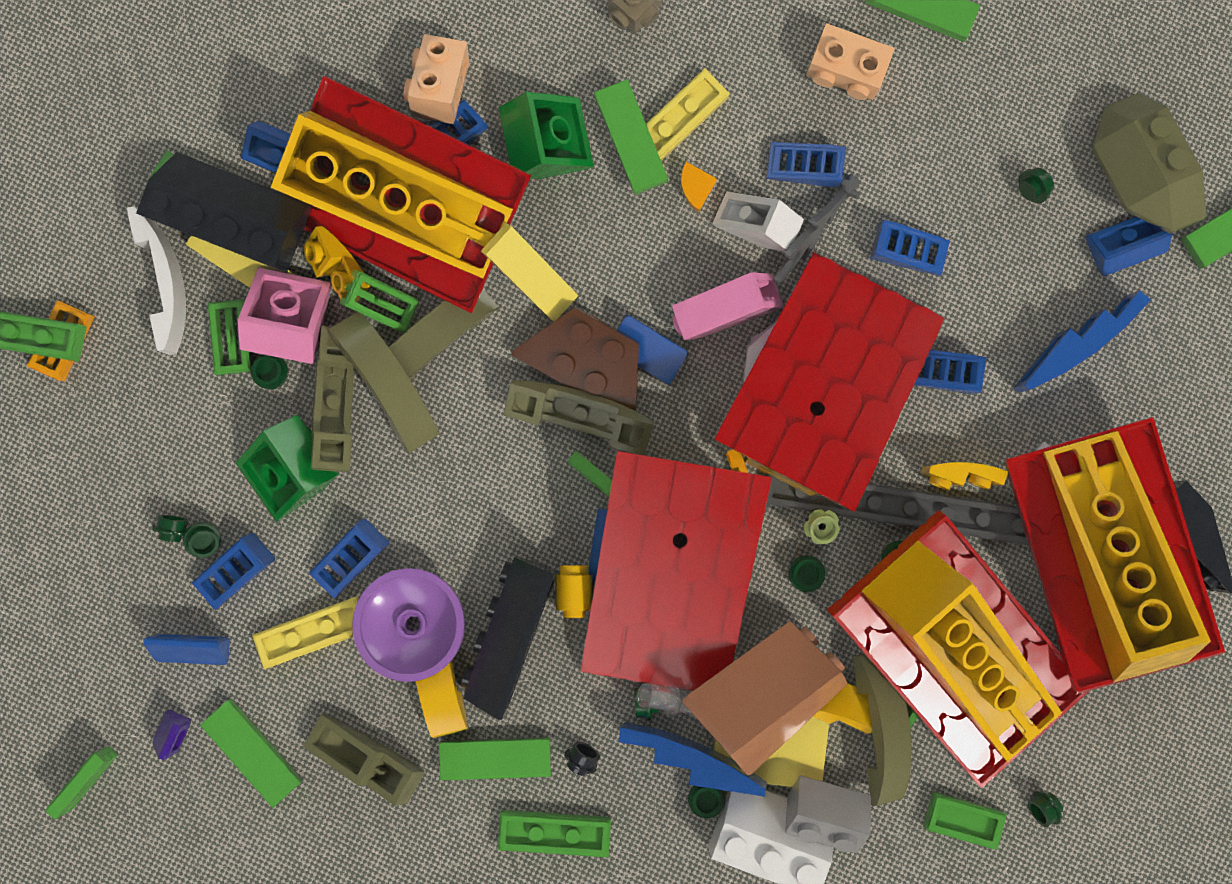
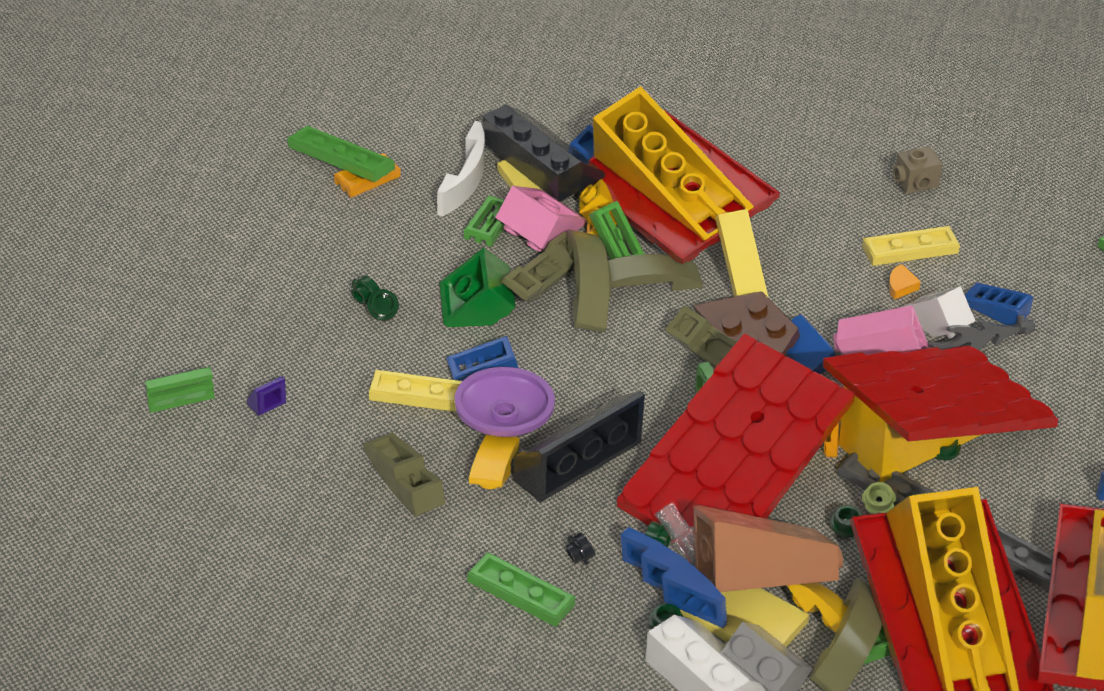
camera: 25 degrees right, 45 degrees down
blue slope [144,633,230,665] -> none
blue slope [191,533,275,610] -> none
bright green tile [200,698,304,808] -> none
dark green plate [251,354,289,390] -> none
light nougat brick [403,34,469,124] -> none
bright green tile [439,737,551,780] -> none
green slope [498,92,594,179] -> none
yellow brick [556,565,593,618] -> none
bright green tile [594,79,668,196] -> none
light nougat brick [806,23,895,100] -> none
blue slope [870,220,950,276] -> none
blue slope [914,350,986,395] -> none
yellow slope [920,462,1009,490] -> none

